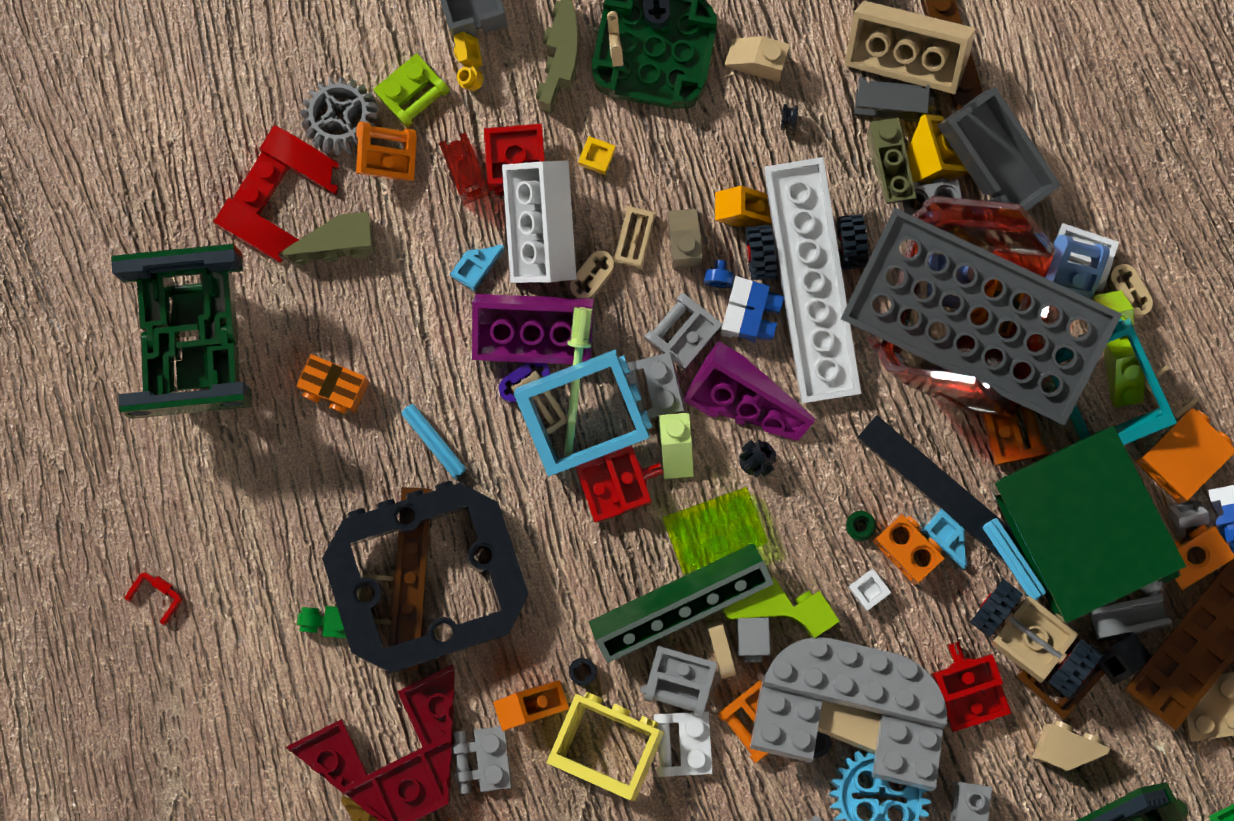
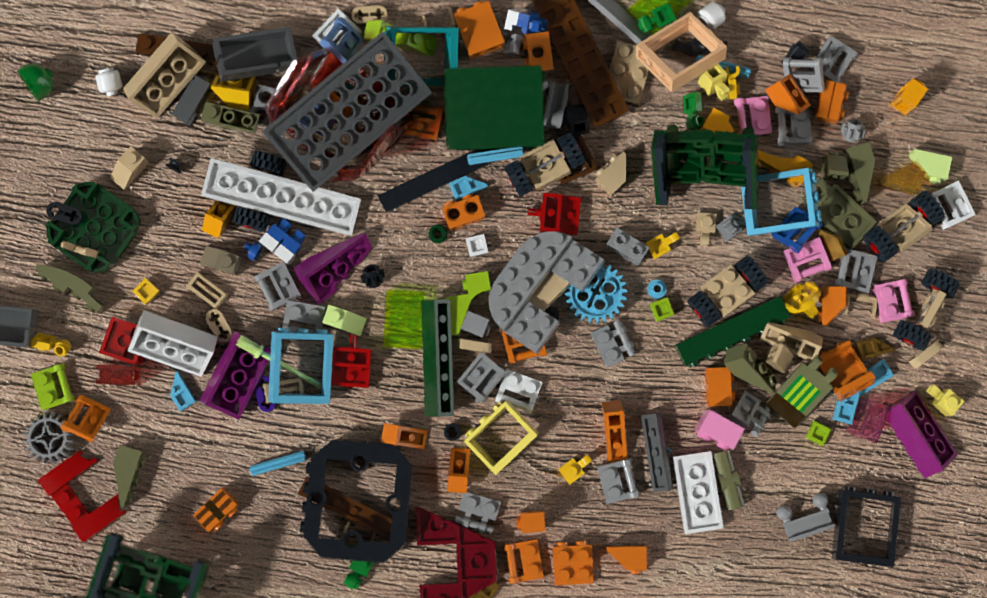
camera: 75 degrees left, 5 degrees up
none -> orange slope [381,423,428,449]

